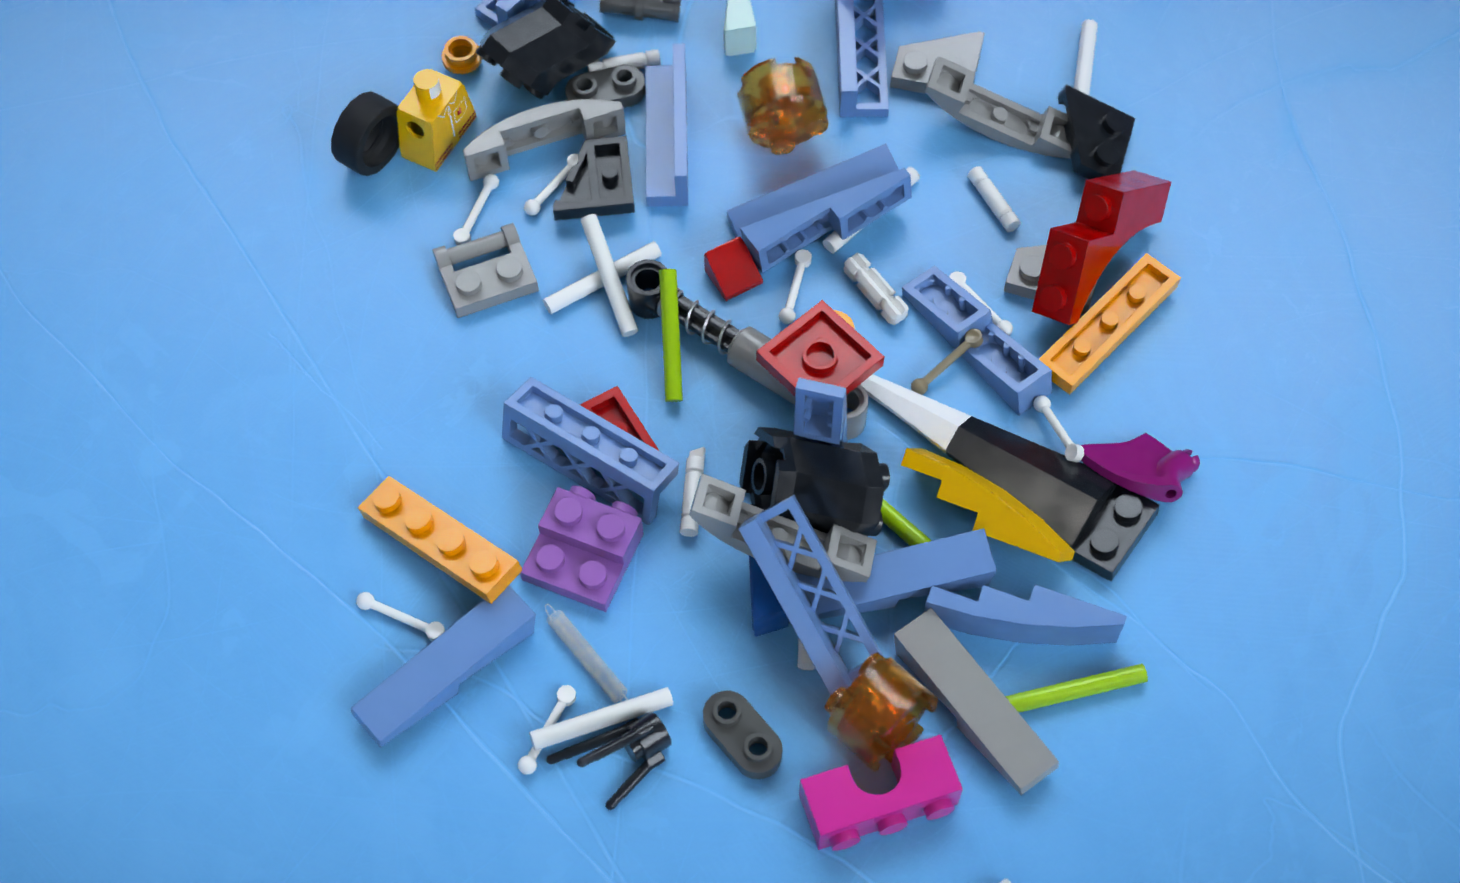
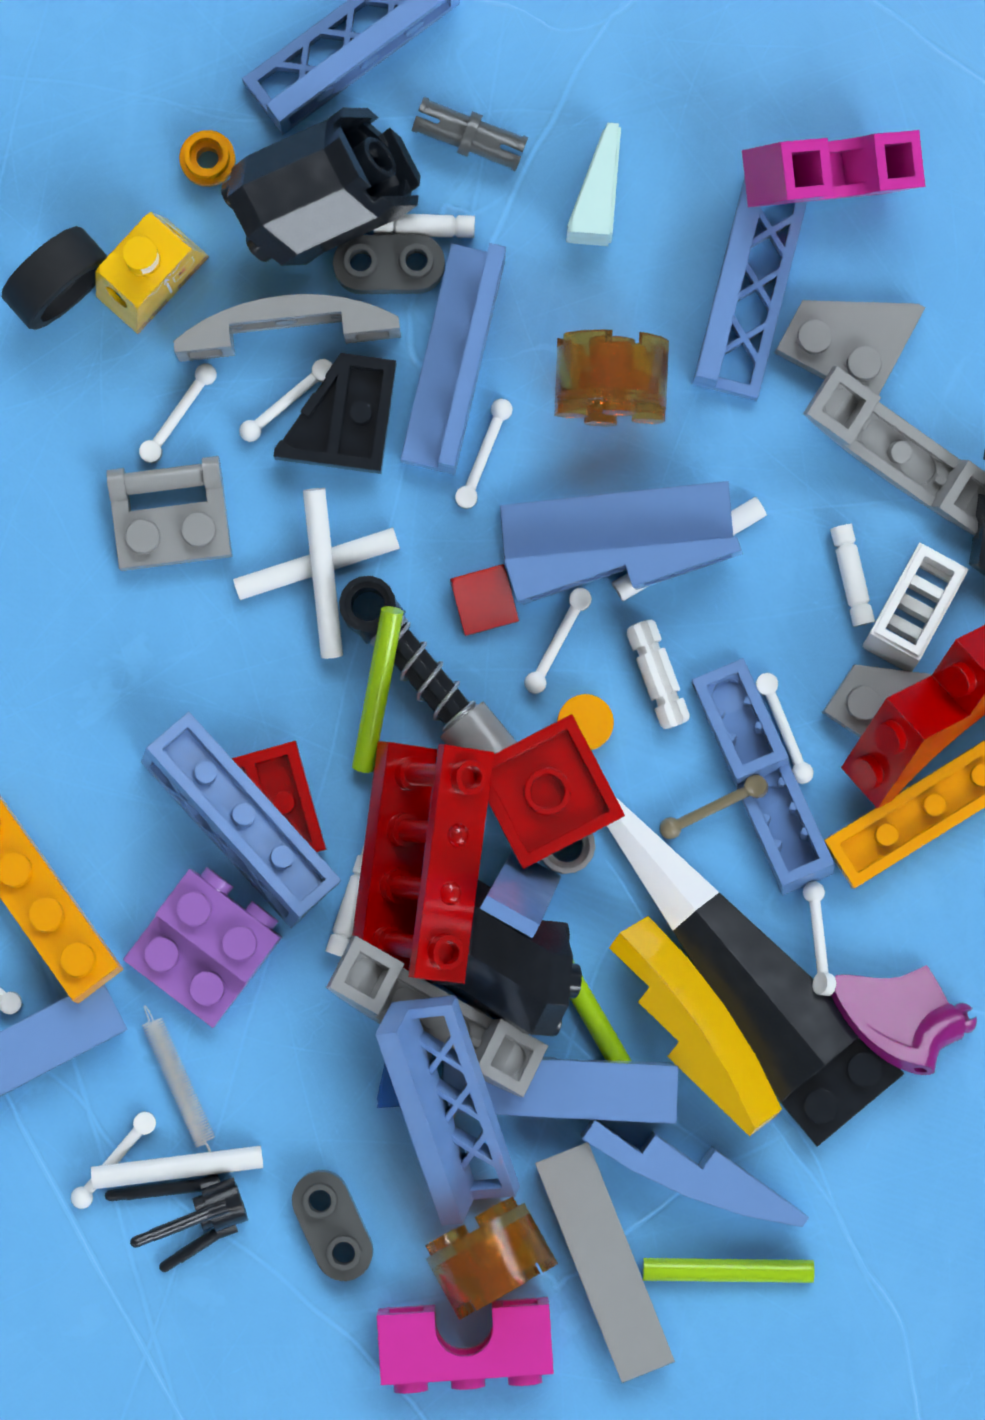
camera: 10 degrees right, 25 degrees up
none -> red fence [352,741,494,984]
none -> white hinge [455,398,513,509]
none -> white slope [863,542,969,672]

